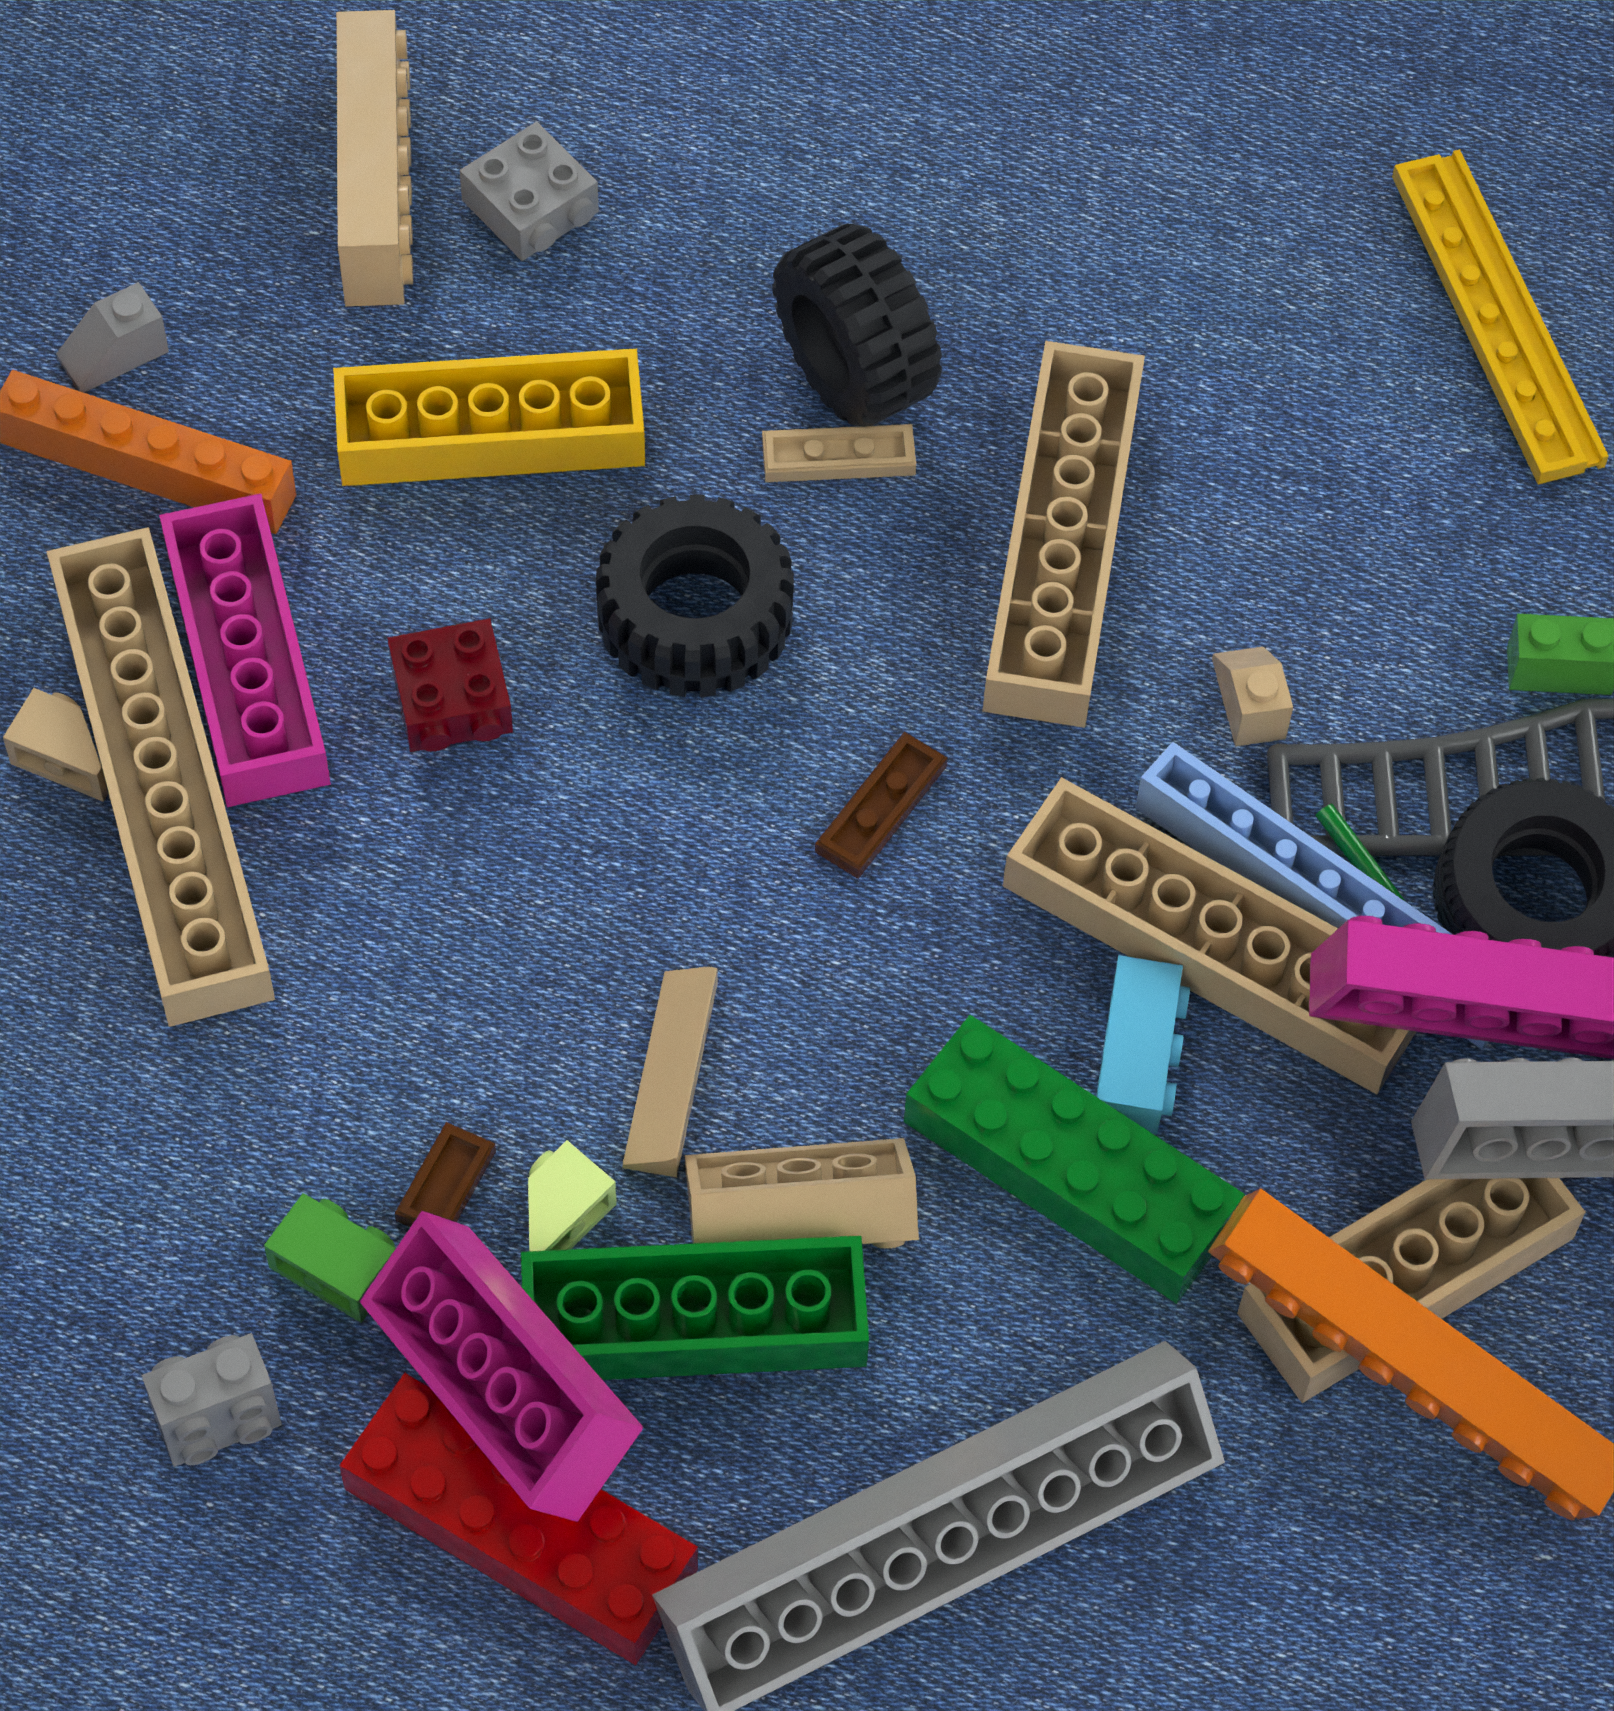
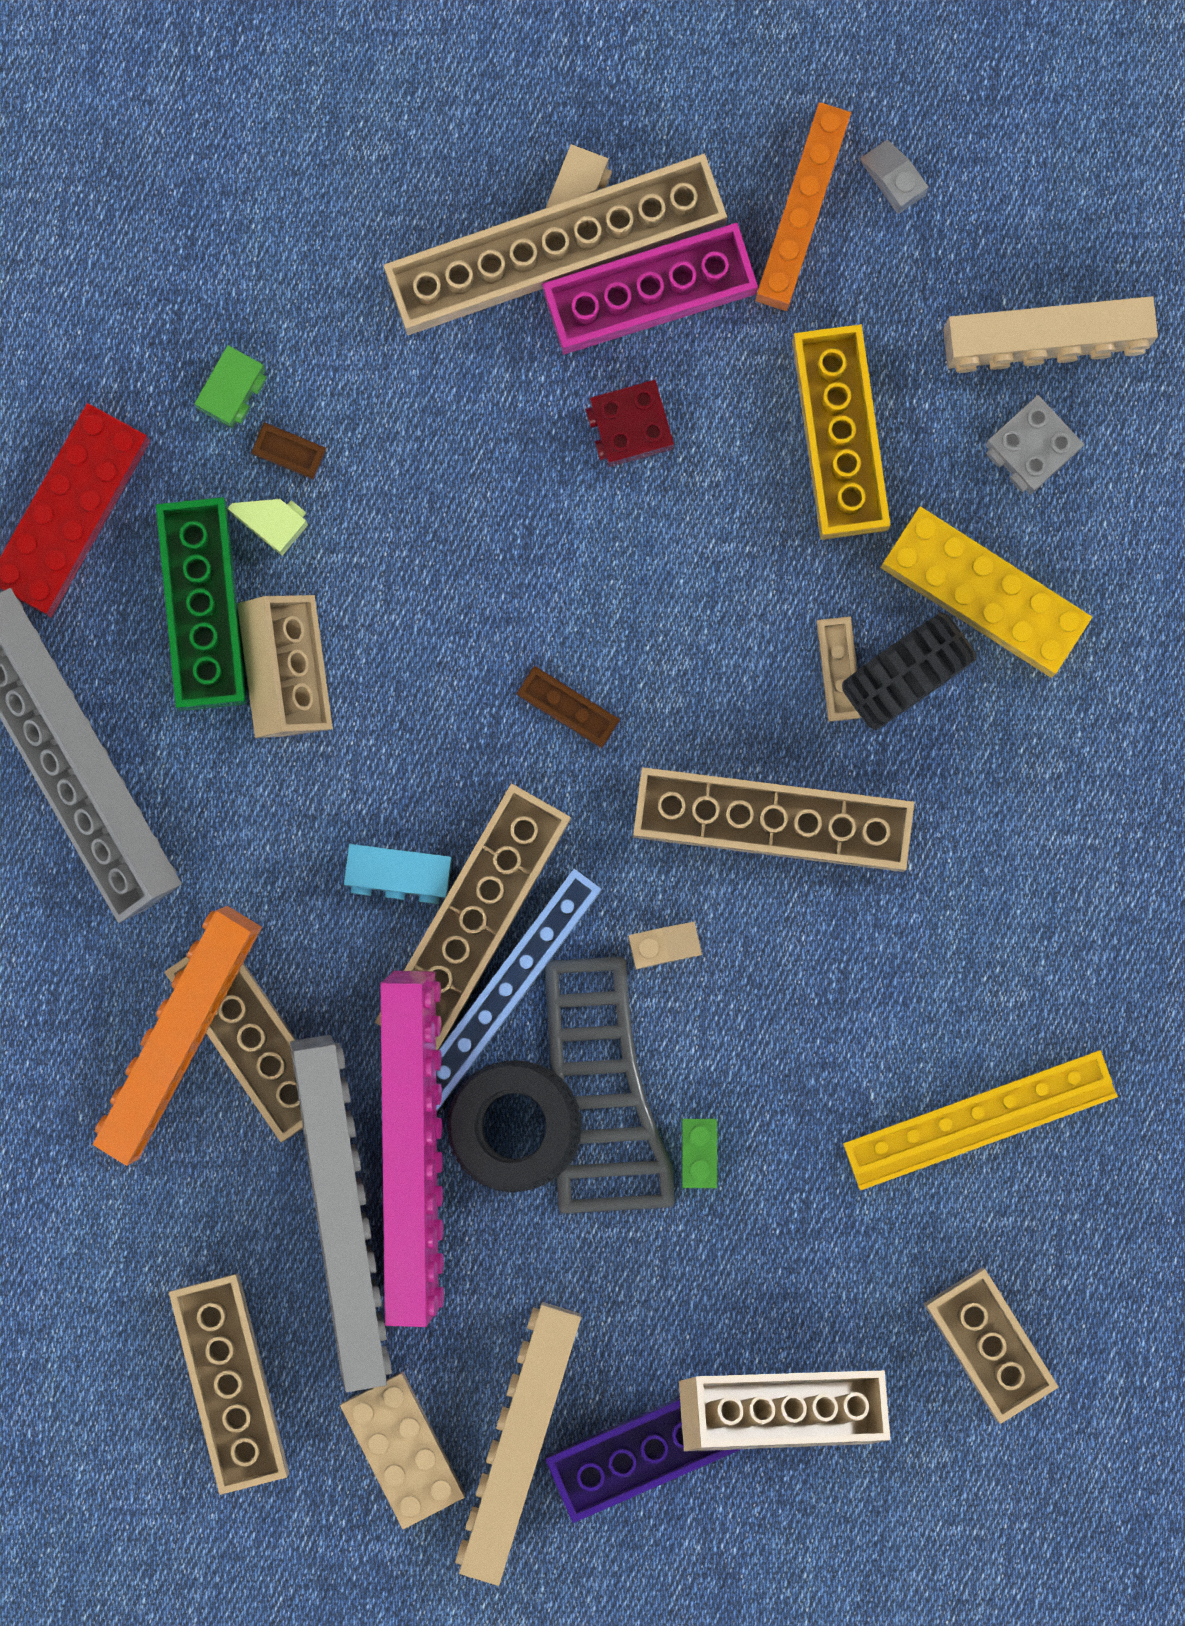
camera: 85 degrees right, 25 degrees up
light grey brick [141,1333,282,1467] -> none
dark pink brick [360,1211,644,1522] -> none
black tyre [596,495,794,697] -> none
tan slope [623,967,718,1178] -> none
green brick [903,1015,1245,1304] -> none
green bar [1315,803,1406,902] -> none
none -> yellow brick [880,506,1092,678]

